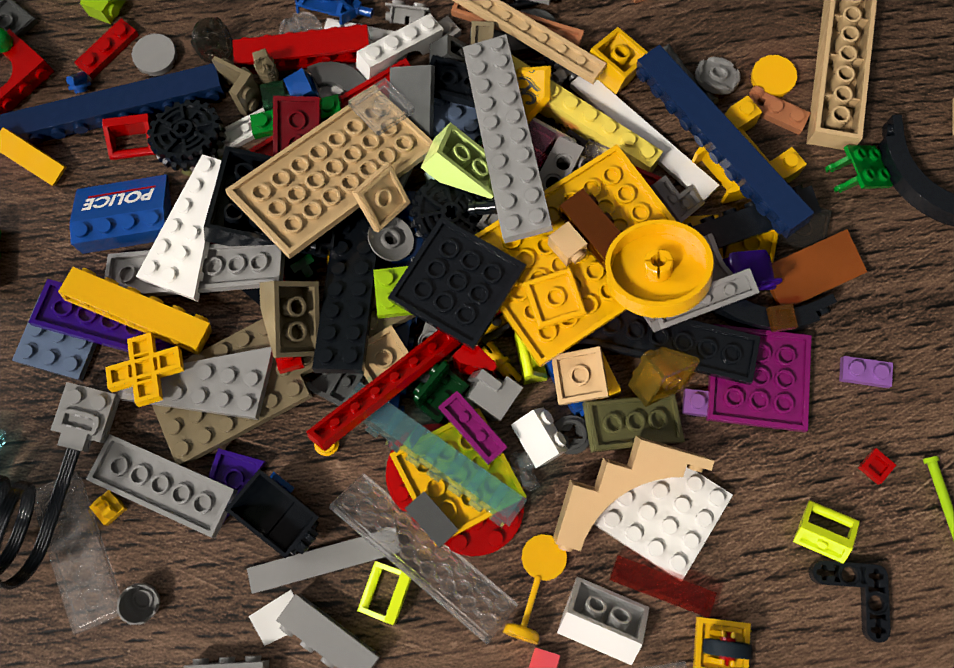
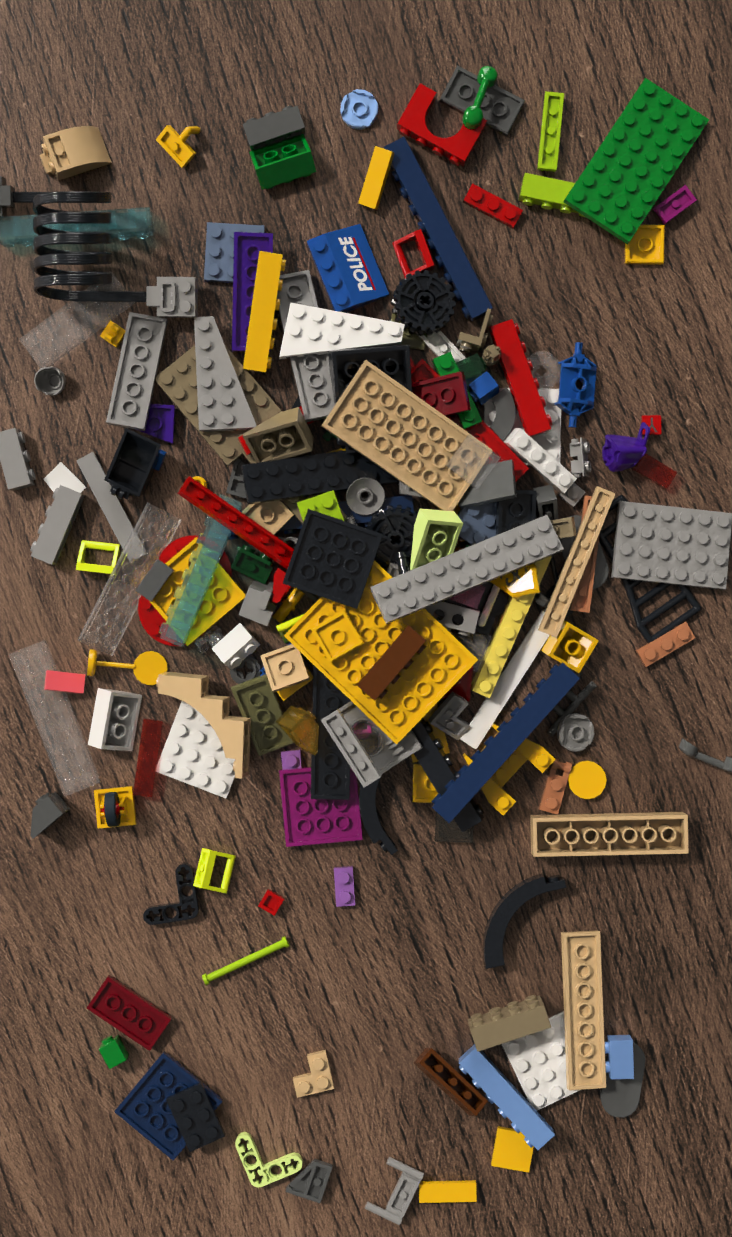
camera: 75 degrees right, 15 degrees up
blue plate [66,72,91,93] -> none
yellow plate [105,332,184,407] -> none
light grey tile [132,33,178,76] -> none
clear smoke plate [191,17,233,64] -> none
tan tile [352,163,411,232] -> none
magenta plate [438,391,508,465] -> none
tan brick [548,222,587,267] -> none
yellow piece [605,219,714,318] -> none
dark purple piece [723,250,783,290] -> none
clear orange tile [766,303,798,332] -> none
dark orange tile [770,229,867,309] -> none
green plate [825,145,893,193] -> none

